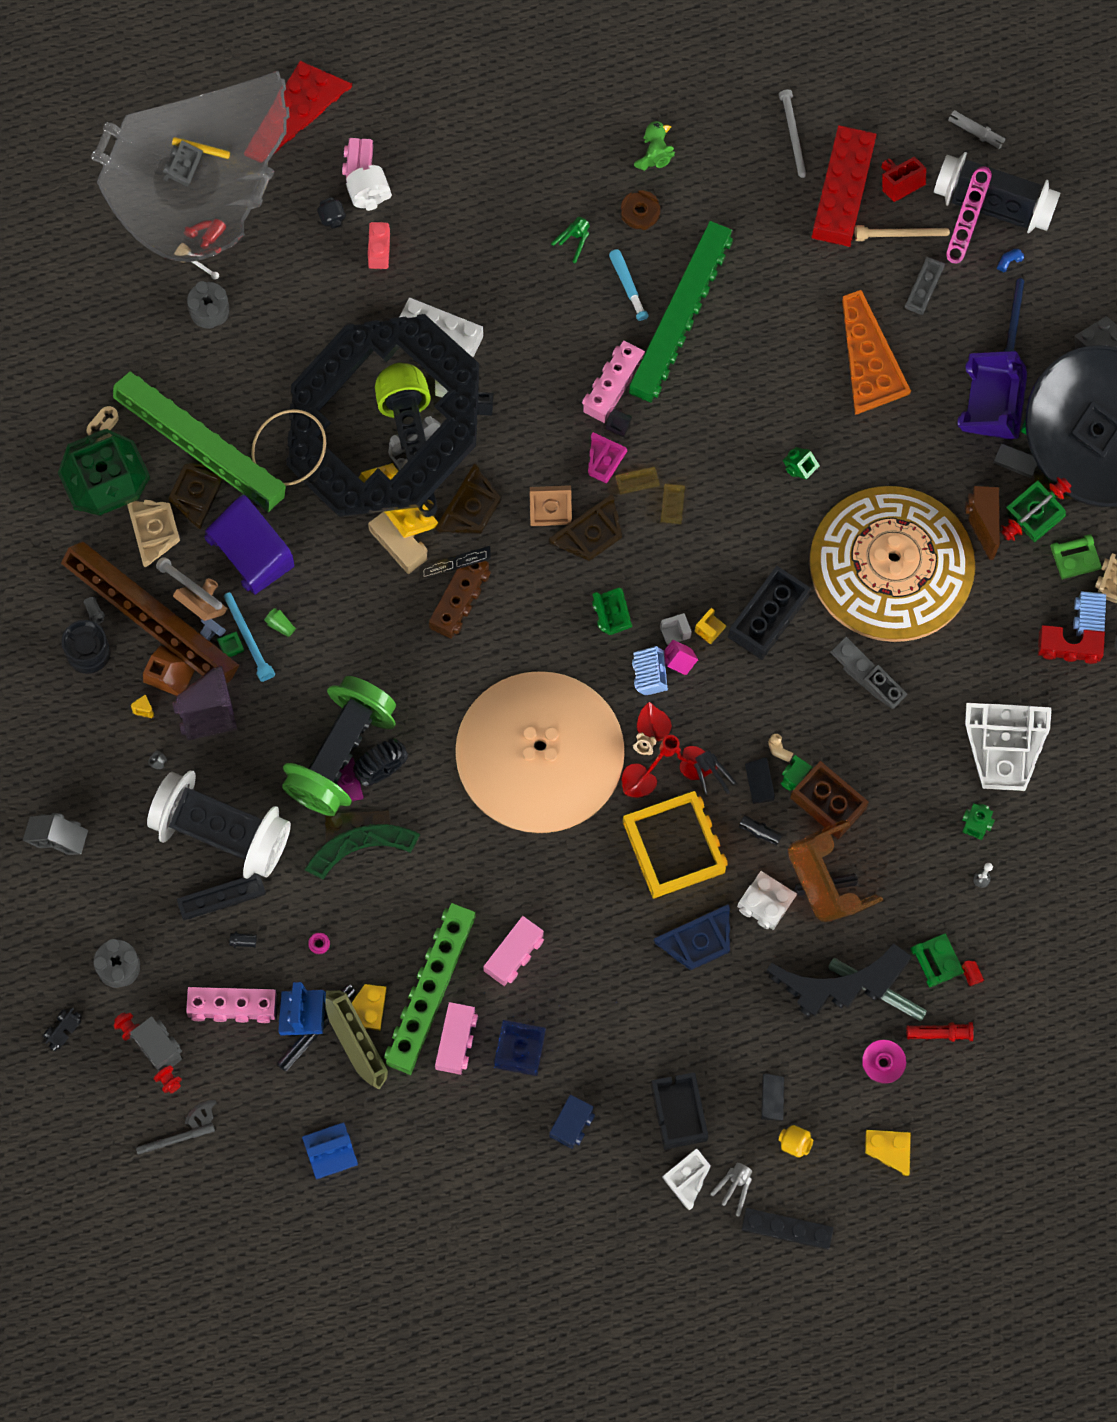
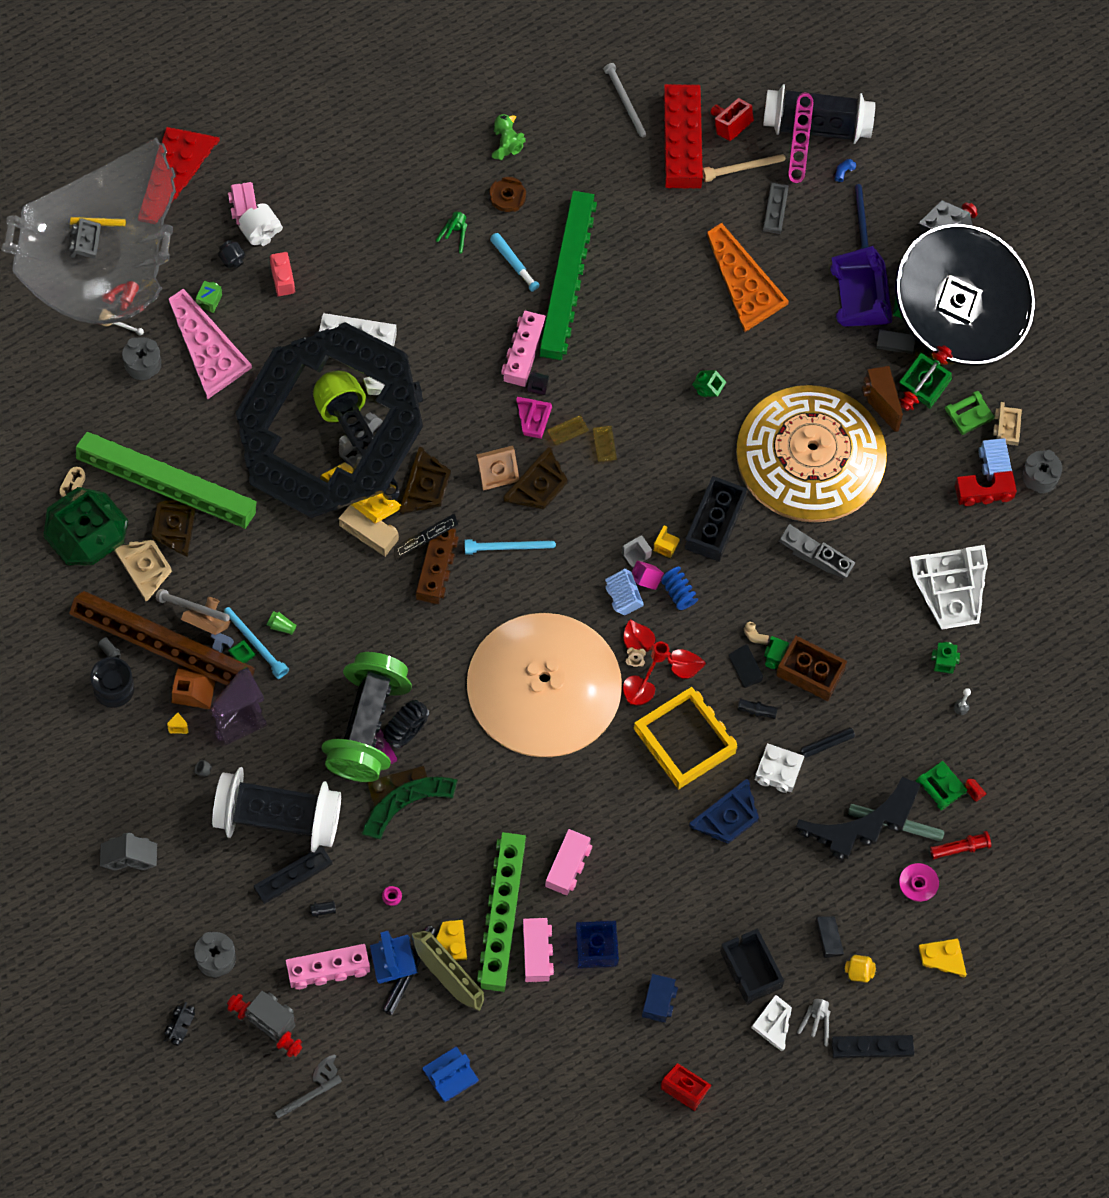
camera: 15 degrees left, 5 degrees down
dark purple windscreen [204,494,295,595] -> none
tan piece [251,409,326,486] -> none
green bracket [592,587,632,635] -> none
black plant [694,750,736,795] -> none
clear orange windscreen [788,820,883,922] -> none
light grey pin [948,110,1005,149] -> none
none -> bright pink wing [169,289,252,399]
none -> bright green brick [196,281,222,313]
none -> medium azure piece [464,539,556,555]
none -> red slope [660,1063,712,1111]
none -> blue piece [661,566,699,610]

